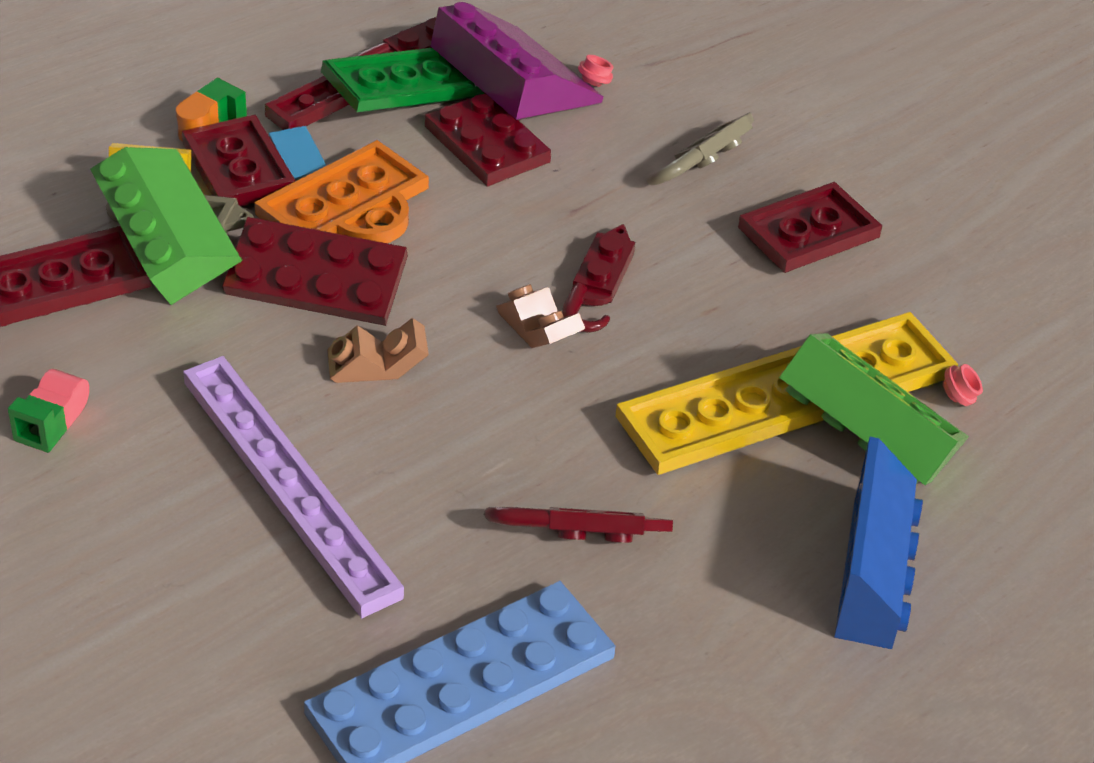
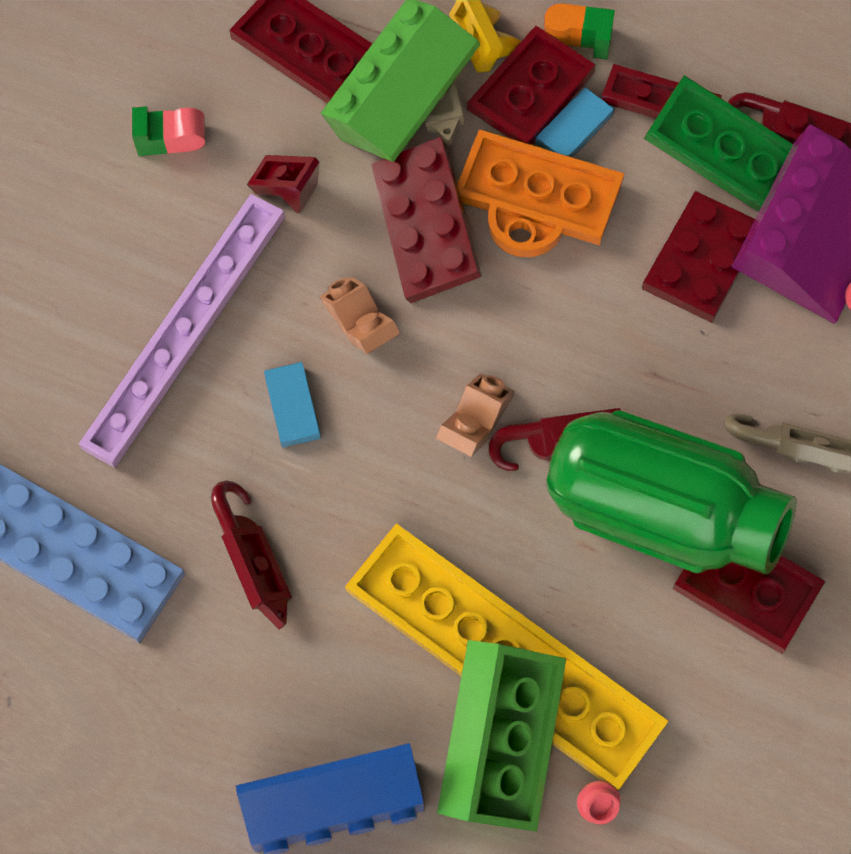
camera: 70 degrees right, 25 degrees up
none -> dark red slope [247,155,320,214]
none -> dark azure tile [264,362,321,448]
none -> green piece [546,410,797,575]

